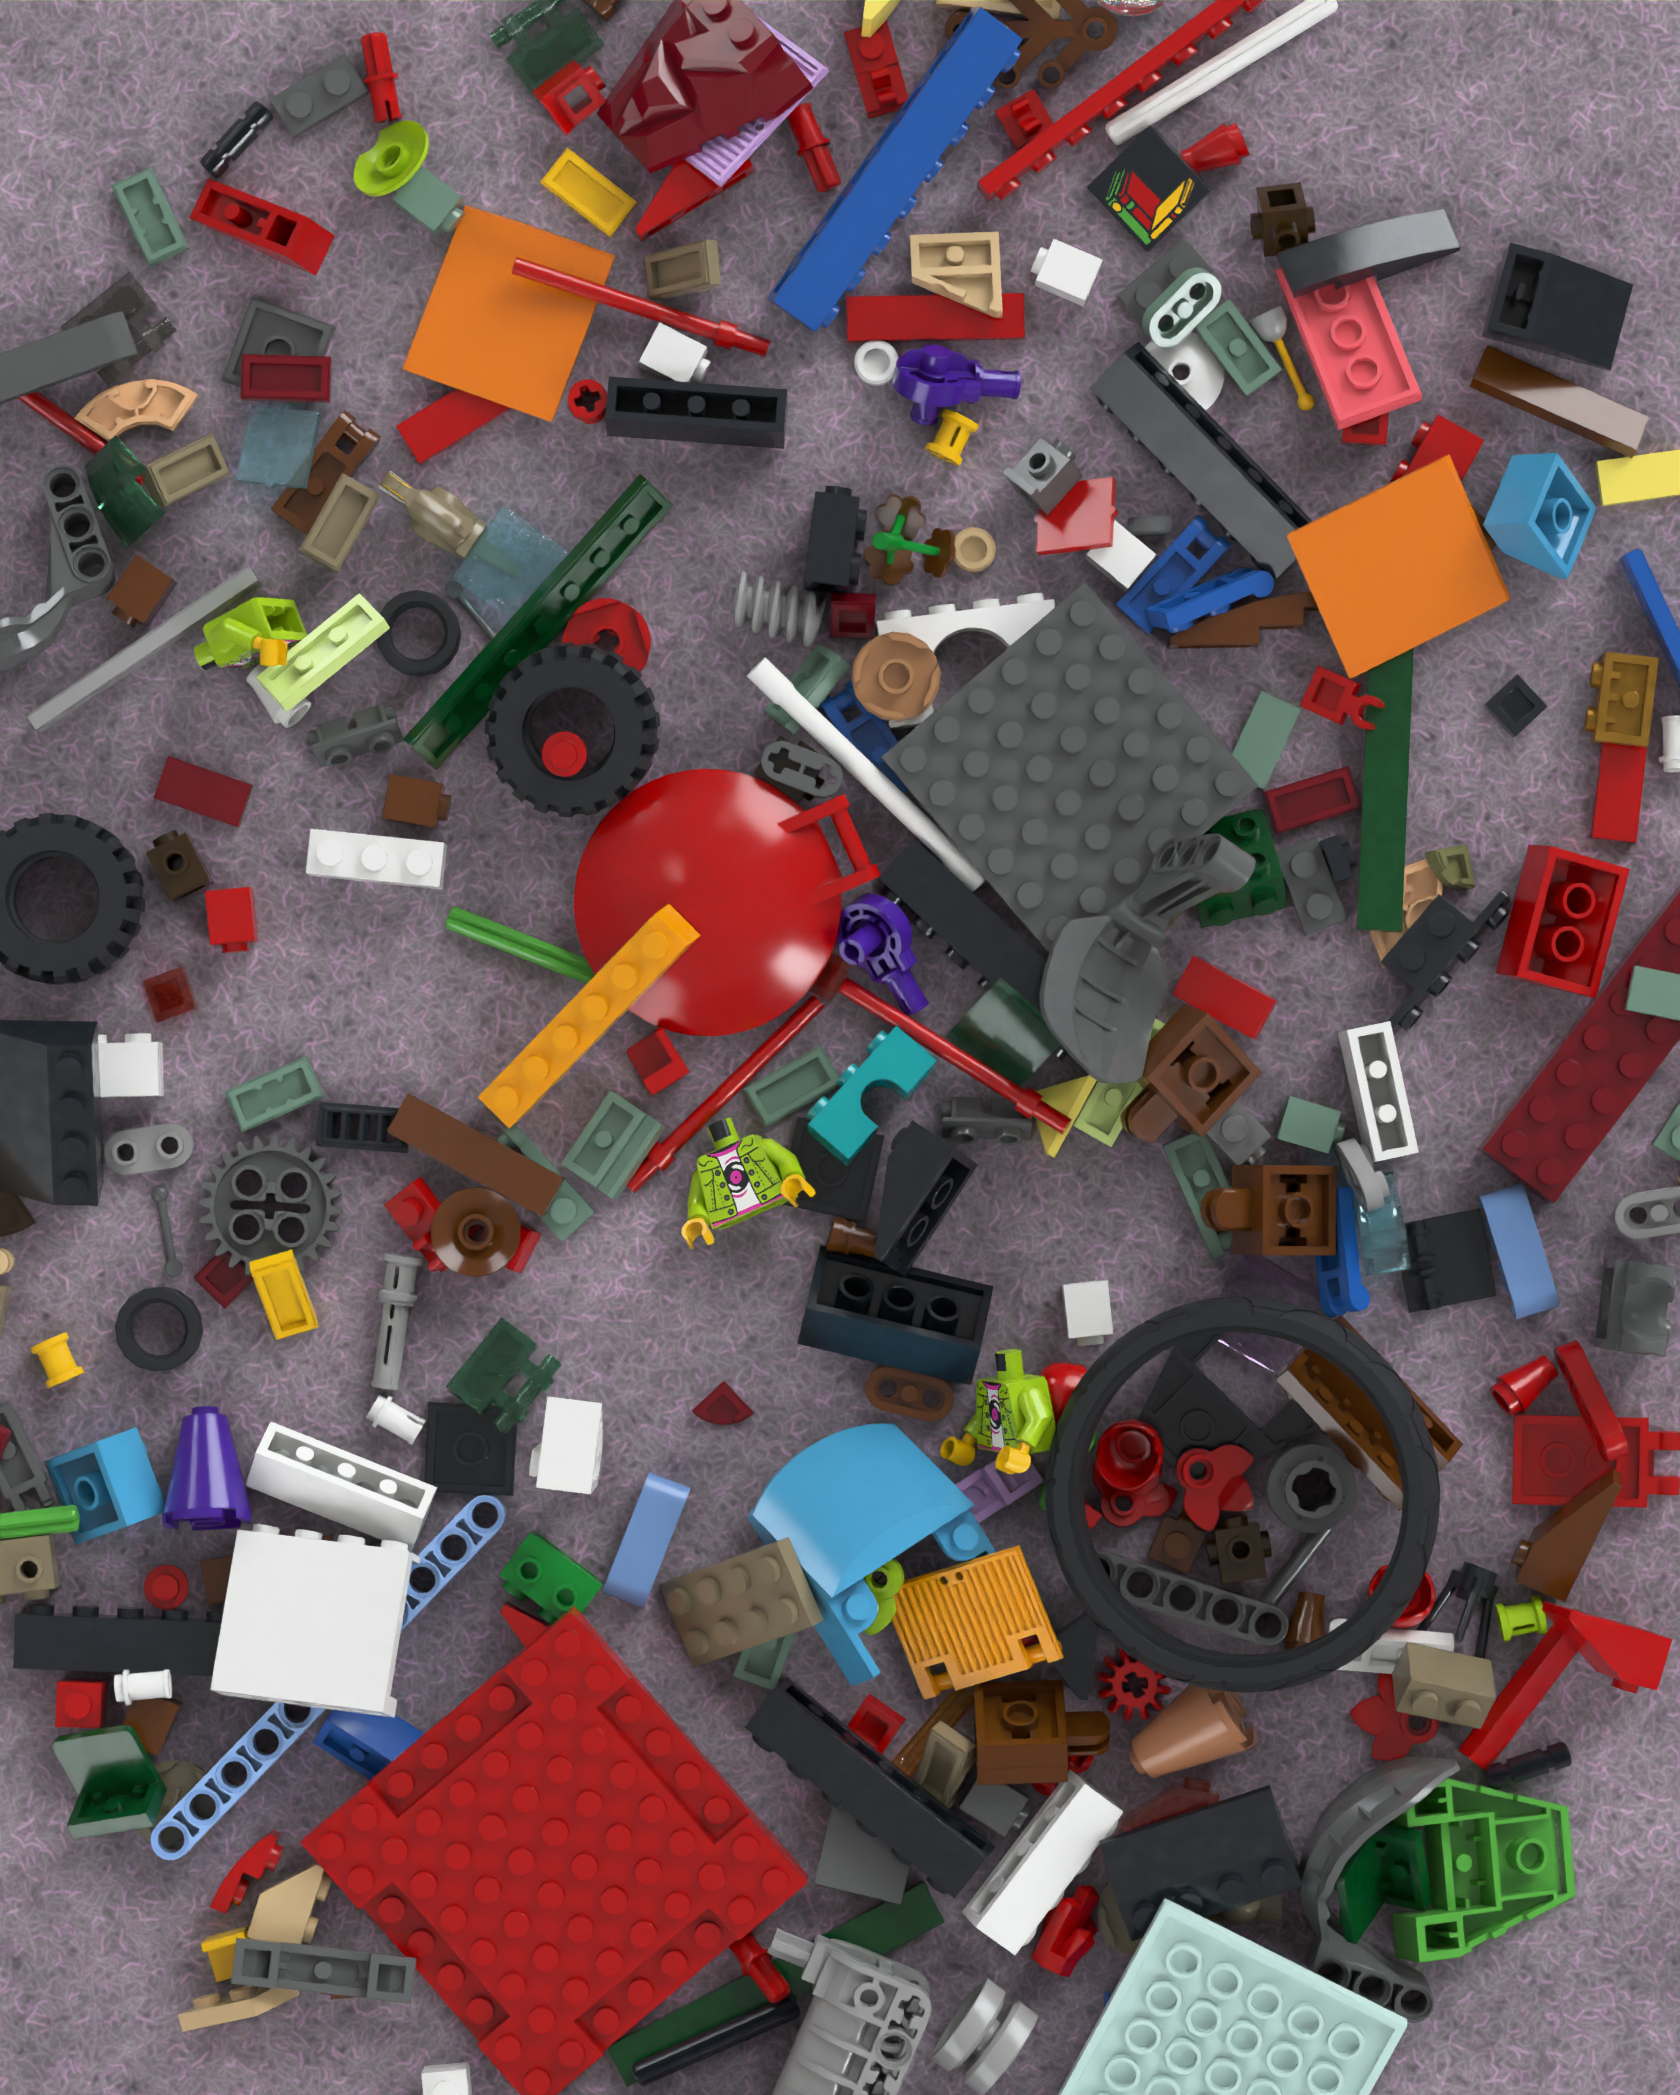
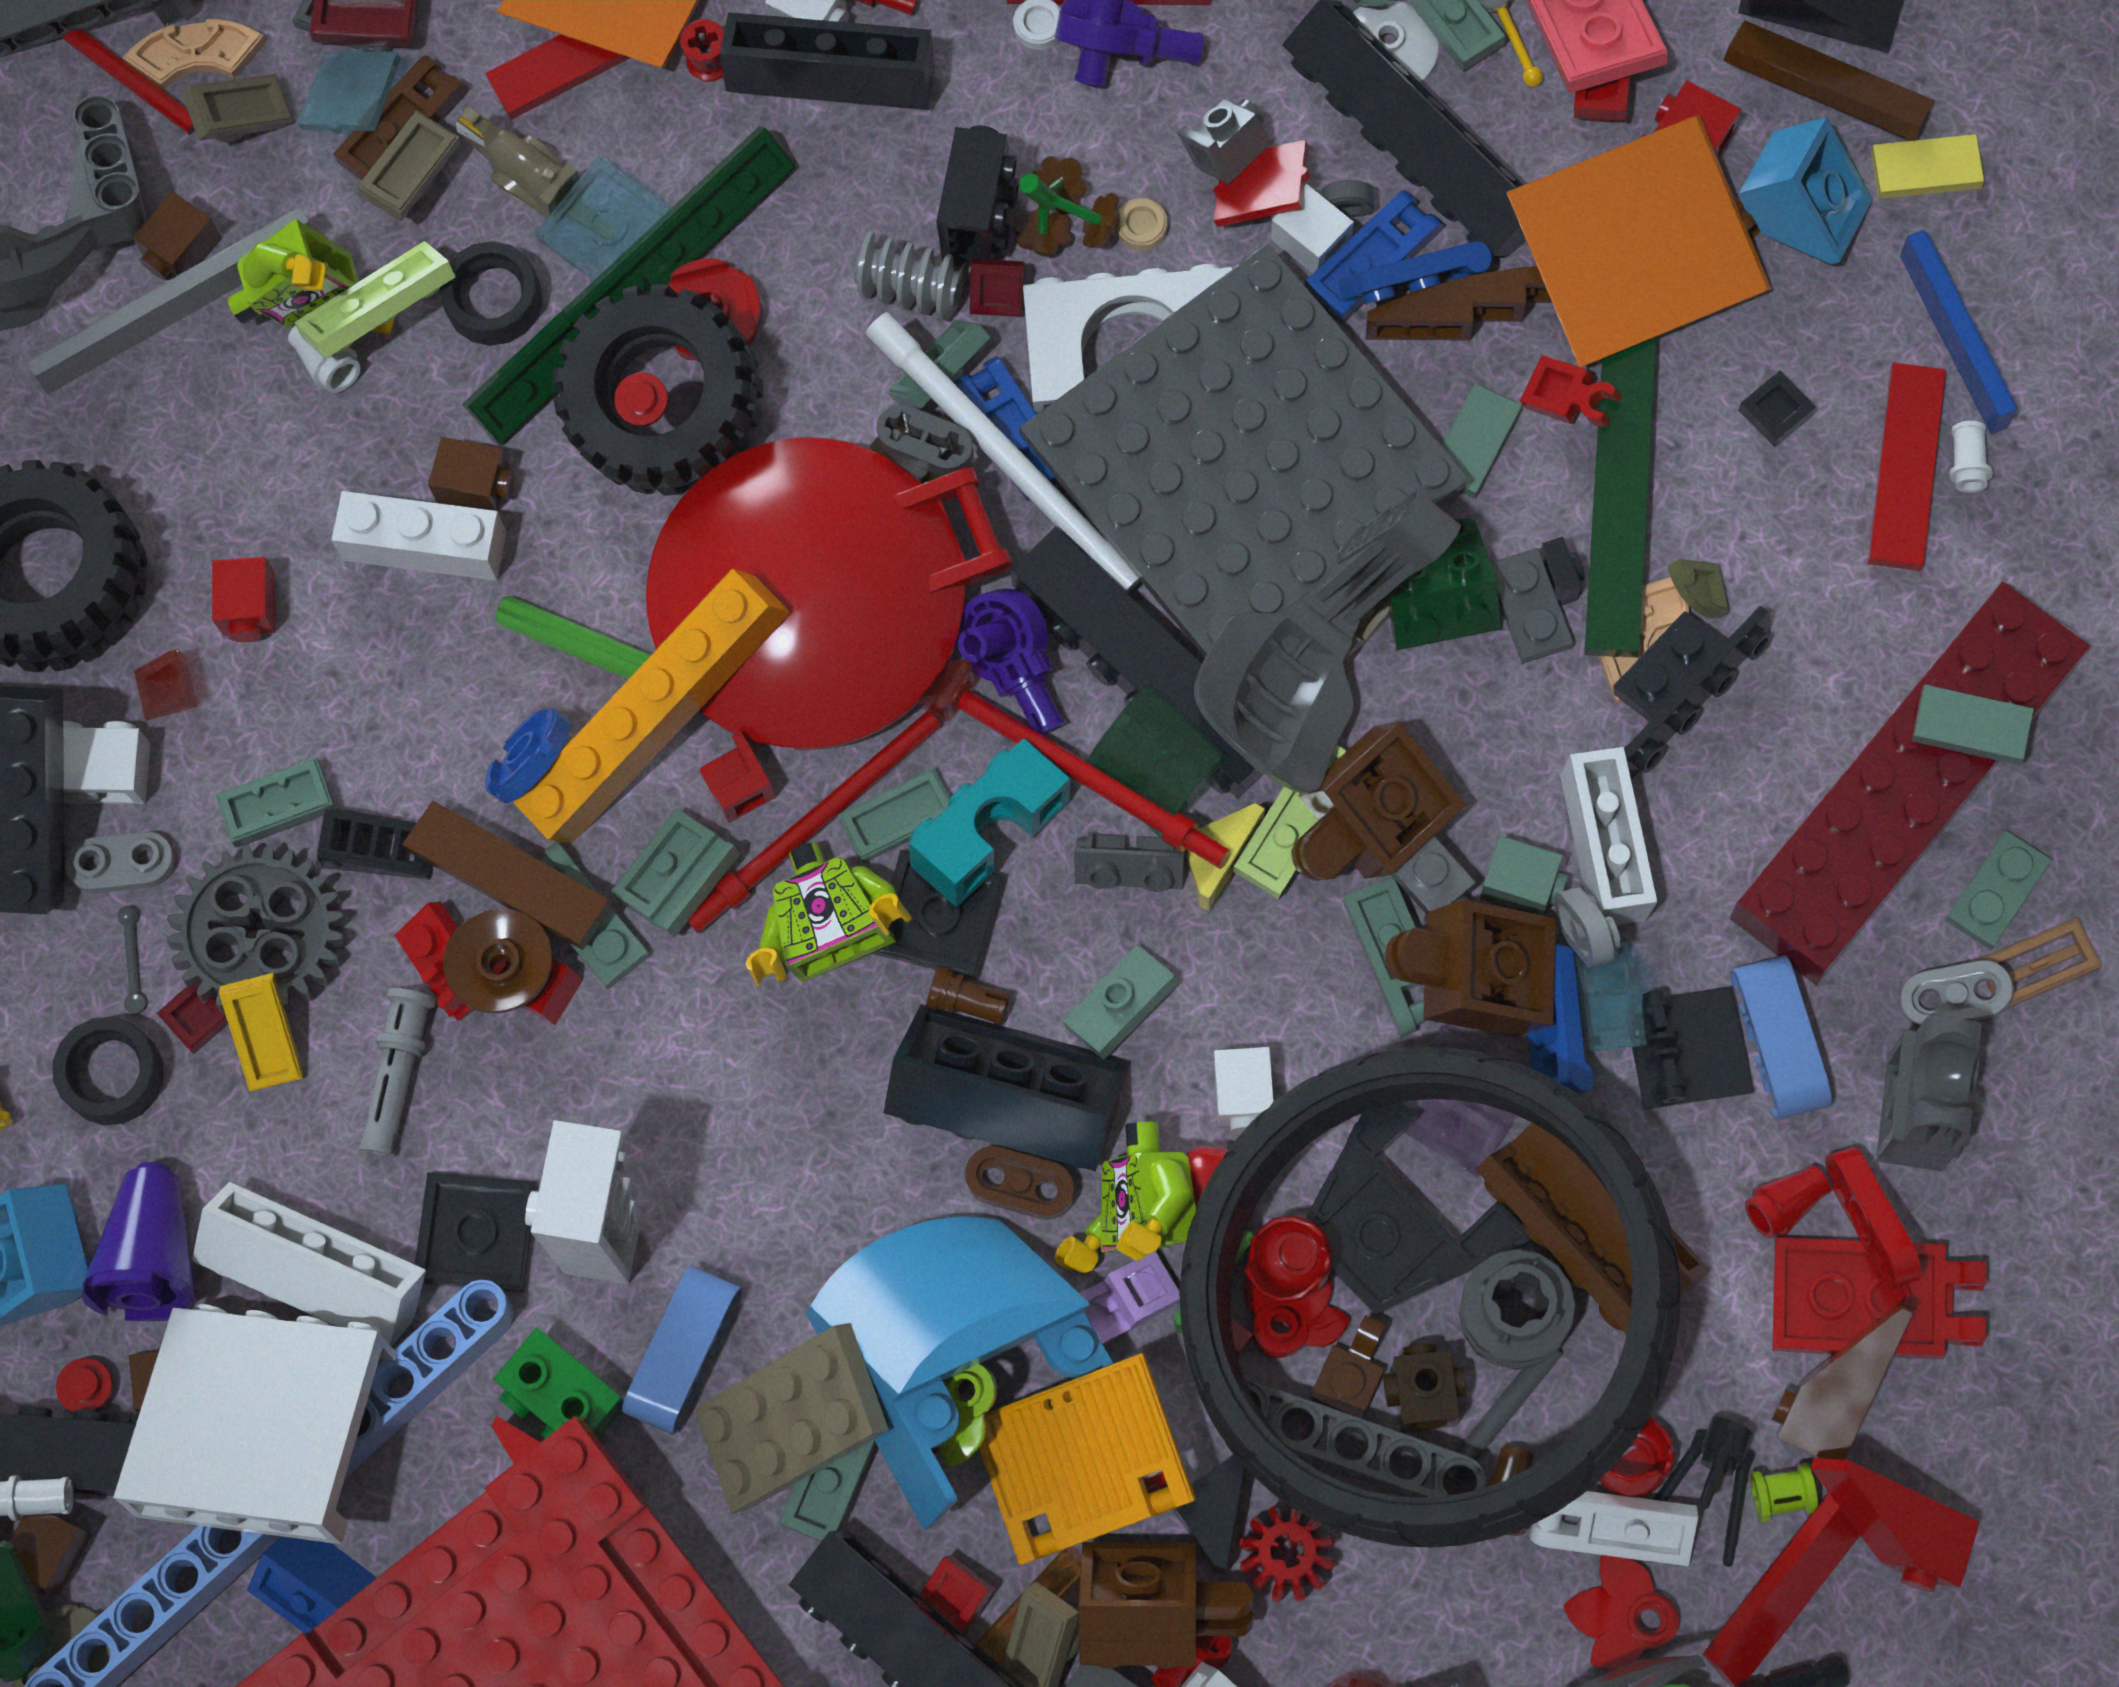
camera: 15 degrees right, 15 degrees down
clear green slope [85,435,165,548] -> none
dark brown brick [146,830,214,902] -> none
dark red tile [154,756,253,828] -> none
dark grey hinge [308,703,404,768] -> none
white pin [366,1395,426,1445] -> none
dark grey hinge [445,581,496,640] -> none
clear green plate [446,1317,561,1434] -> none
dark red tile [691,1381,754,1425] -> none
medium nougat tile [851,632,941,722] -> none
black slope [874,1120,978,1276] -> none
yellow bush [924,409,979,466] -> none
nougat cone [1128,1685,1258,1778] -> none
red slope [1172,955,1277,1040] -> none
red plate [1175,1444,1254,1531] -> none
dark red tile [1263,766,1361,835] -> none
dark tan brick [1392,1642,1496,1729] -> none
red slope [1495,844,1630,998] -> none
pearl gold bracket [1584,652,1659,748] -> none
none -> blue tile [485,707,571,804]
none -> sand green plate [1062,944,1179,1060]

